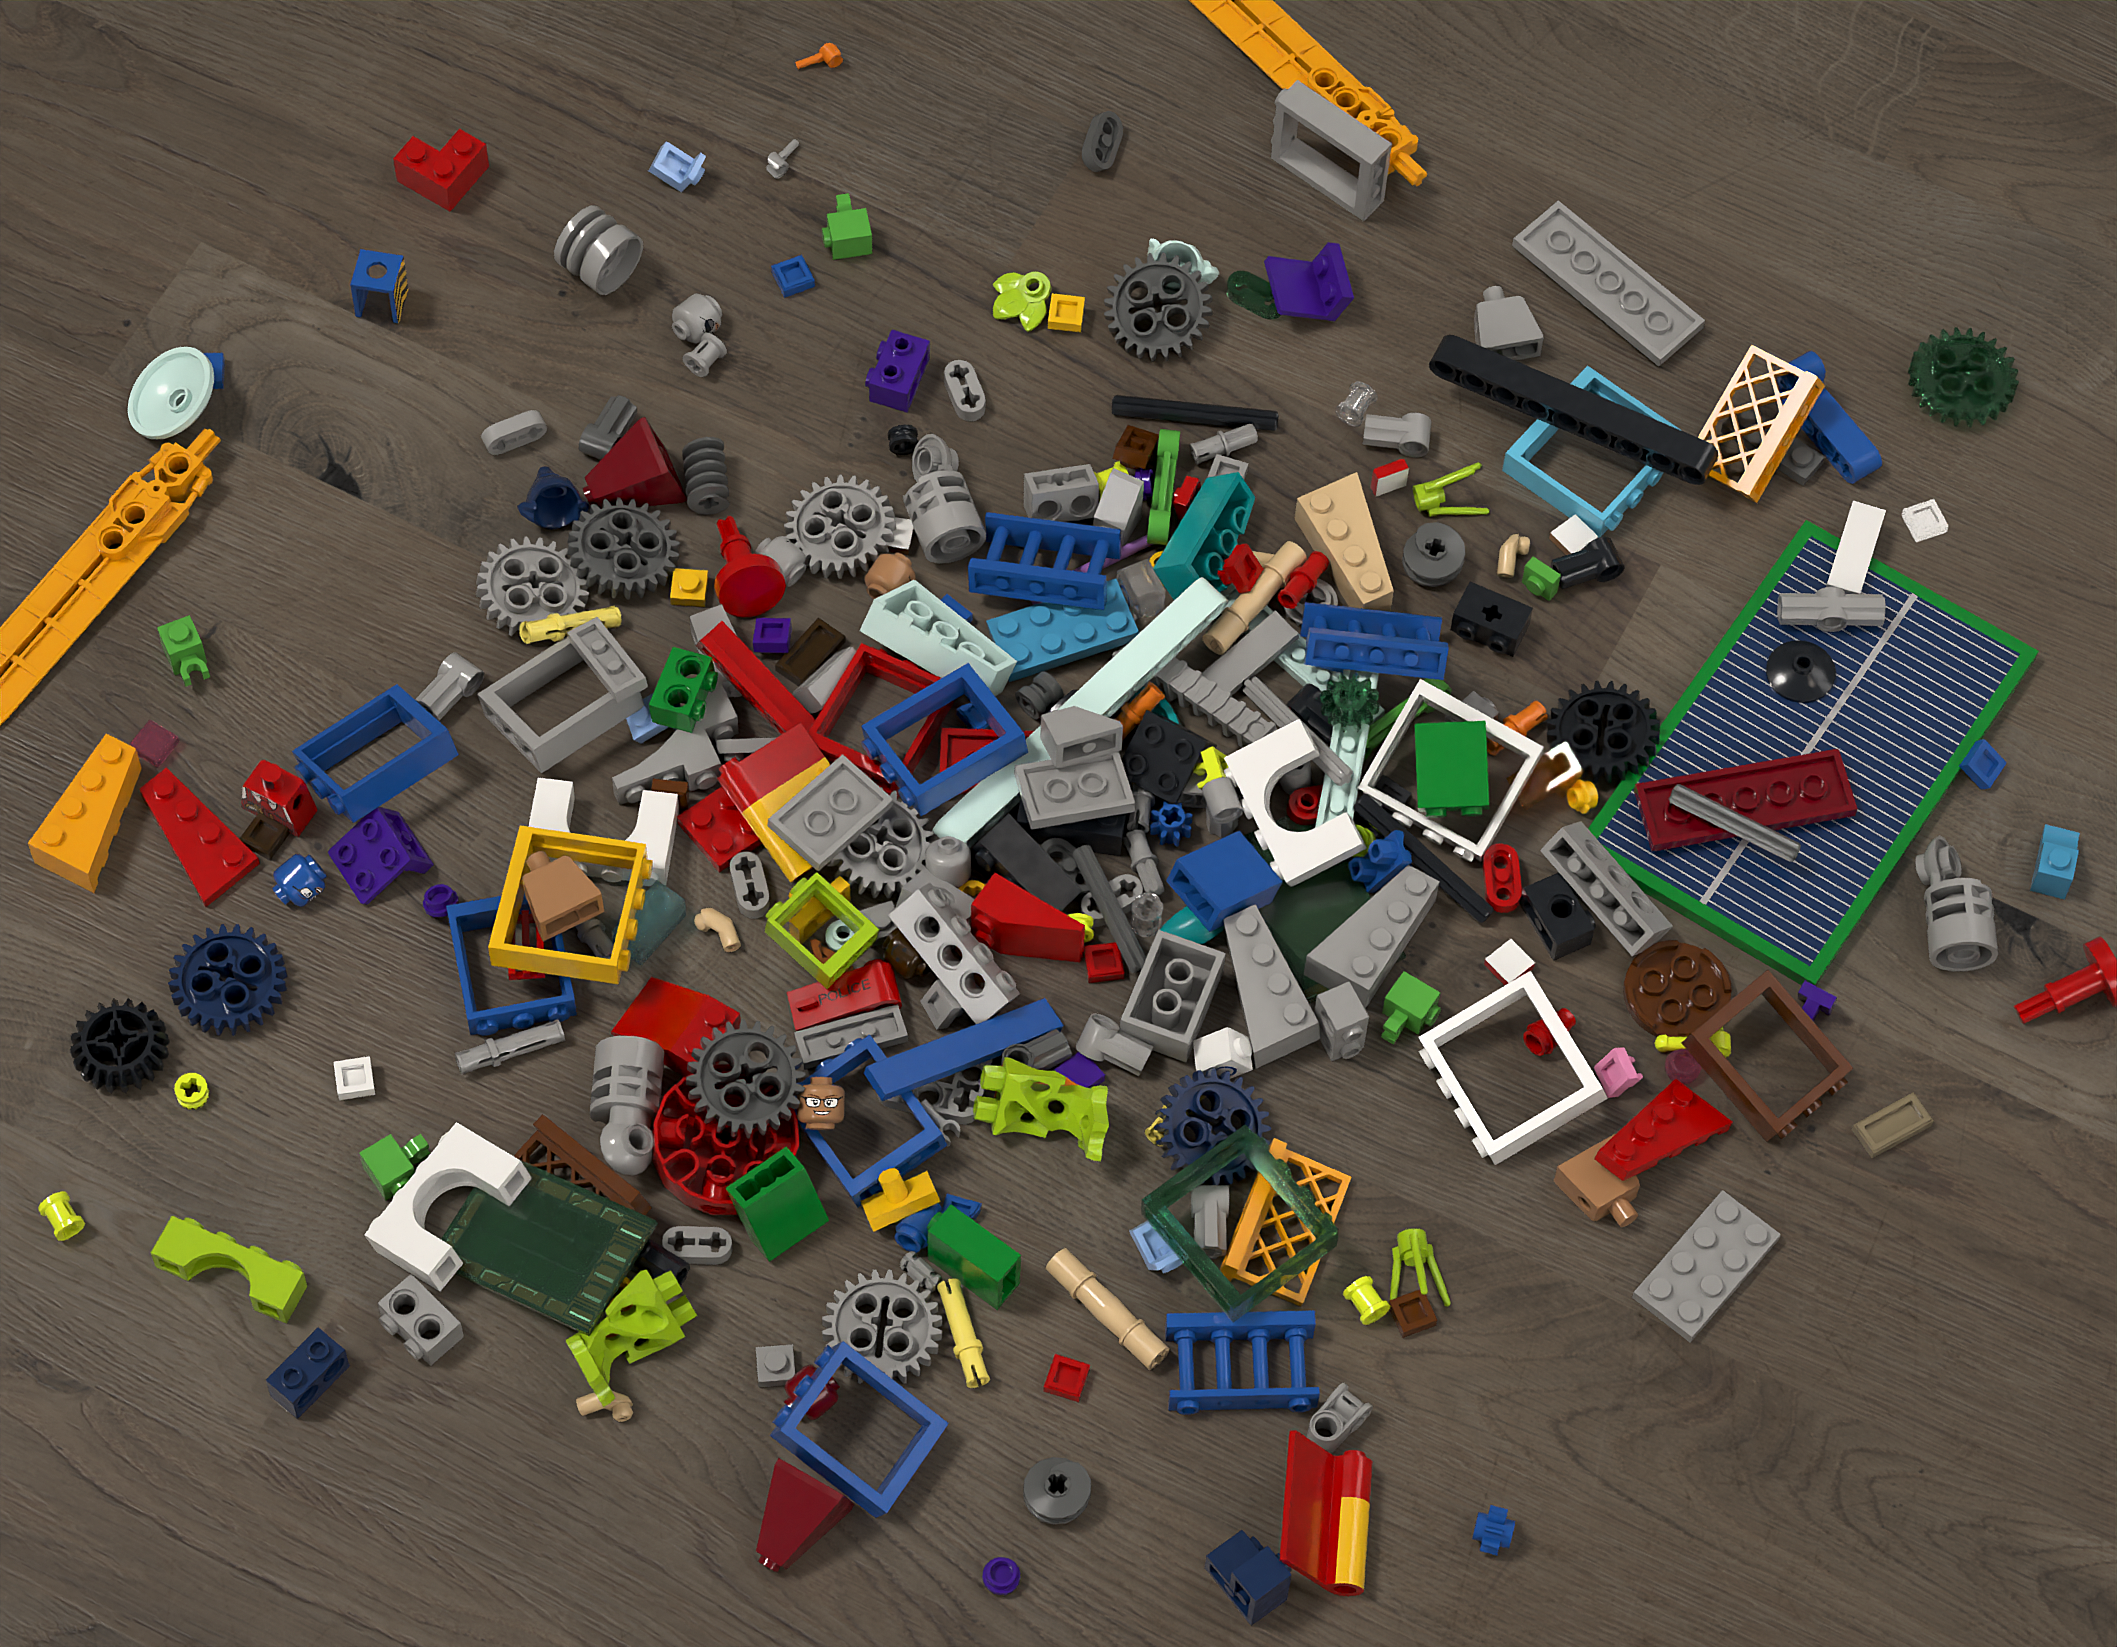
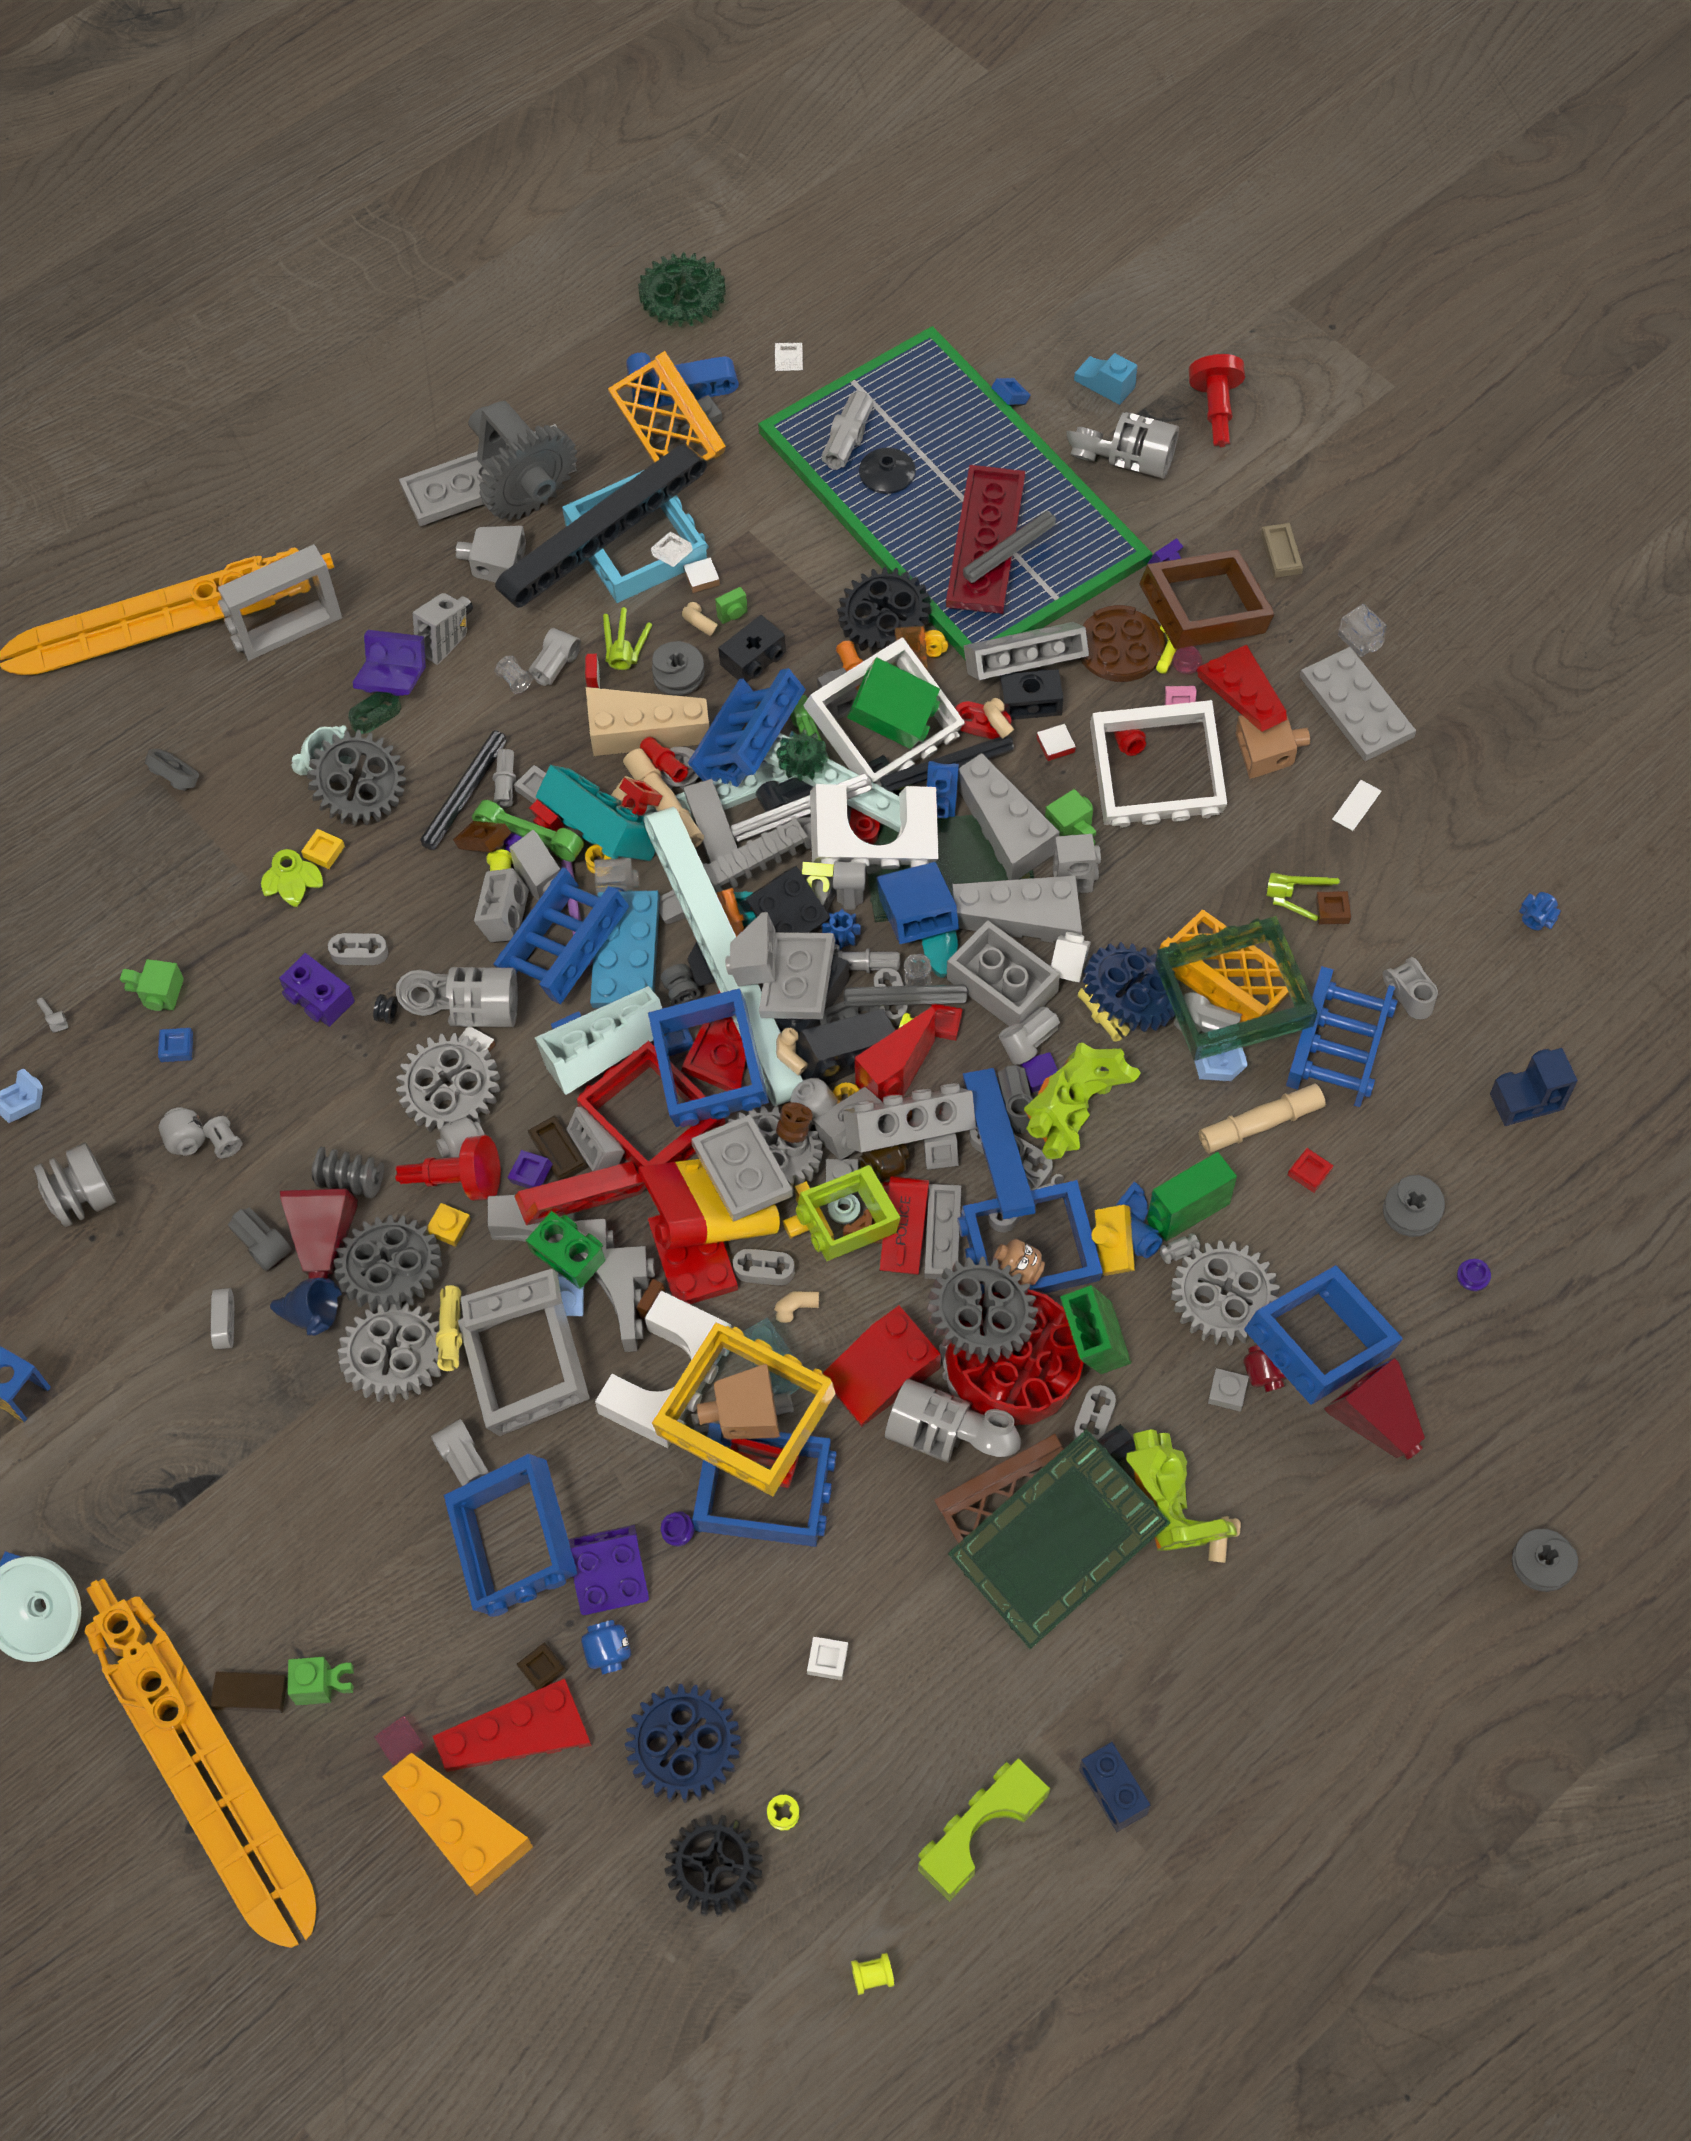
camera: 65 degrees left, 0 degrees up
red torso [241,760,318,837] -> none
bright green brick [359,1134,430,1201] -> none
white arch [365,1122,532,1292] -> none
light grey brick [378,1274,464,1366] -> none
light grey pin [454,1019,565,1075] -> none
light grey plate [716,738,776,761] -> none
medium nougat head [864,553,916,599] -> none
light yellow pin [937,1278,990,1388] -> none
red door [1280,1430,1373,1596] -> none
neon yellow bush [1343,1276,1391,1325] -> none
black piece [1551,536,1625,589] -> none
white tile [1826,501,1886,594] -> none
none -> dark brown tile [210,1672,288,1713]
none -> light grey torso [413,593,473,665]
none -> dark grey piece [468,401,577,520]
none -> clear tile [651,532,692,567]
none -> tan arm [776,1028,808,1076]
none -> reddish brown wheel [776,1102,813,1143]
none -> tan arm [983,698,1015,739]
none -> white sticker [1332,780,1381,831]
none -> clear brick [1338,603,1387,657]

